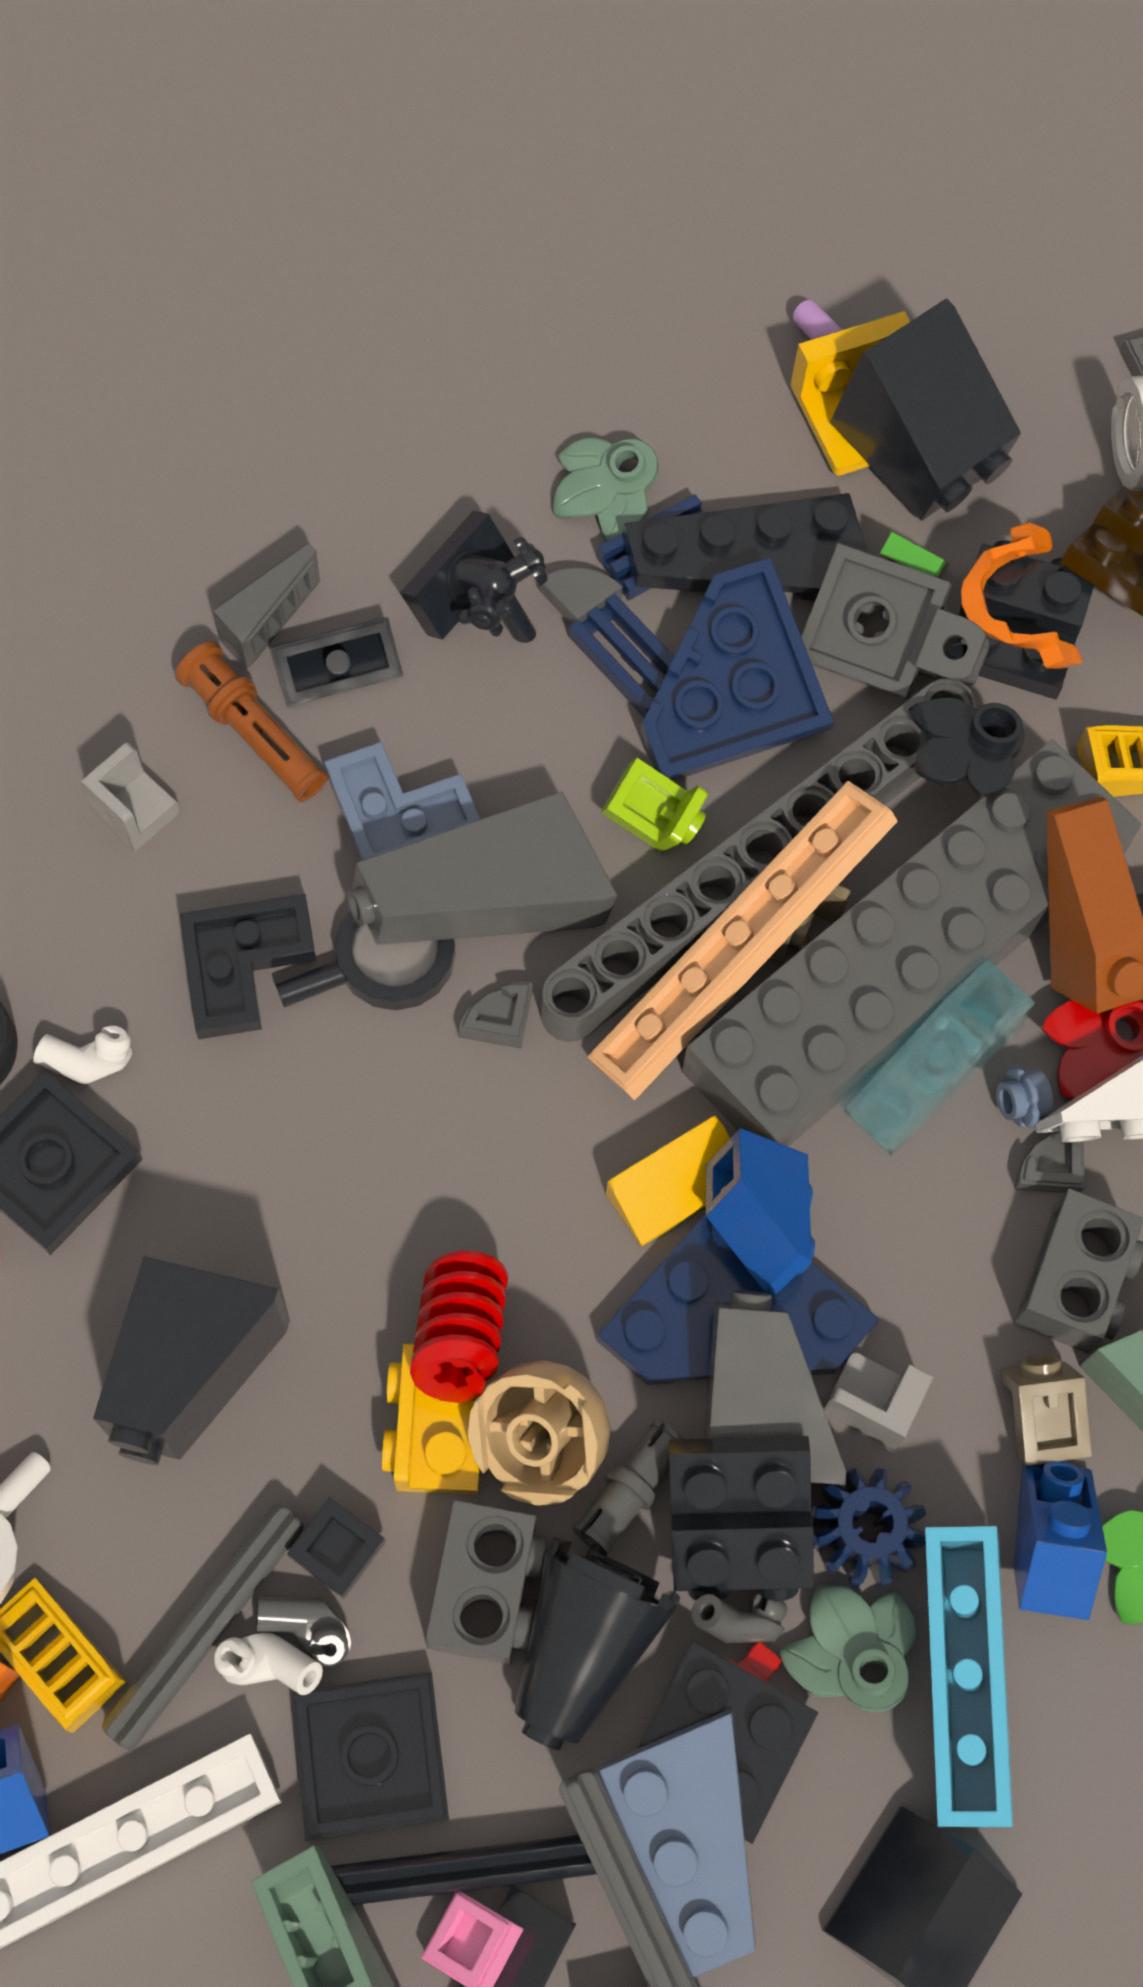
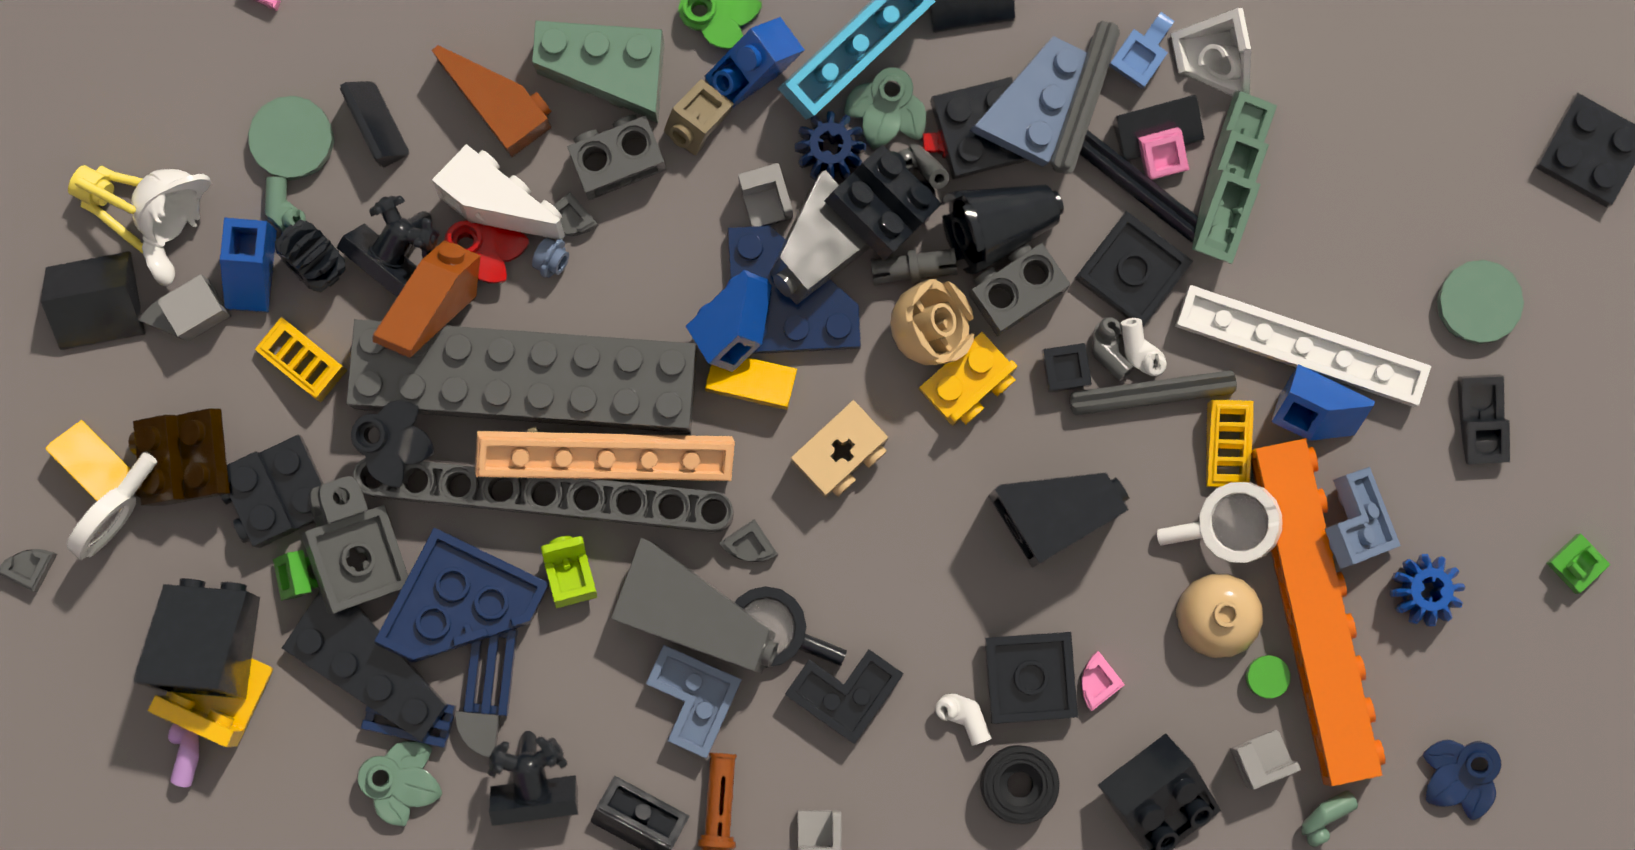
camera: 135 degrees left, 15 degrees up
red piece [410,1250,509,1403] -> none
clear light blue slope [844,959,1035,1155] -> none
orange helmet [961,522,1083,669] -> none
none -> tan brick [791,400,888,498]

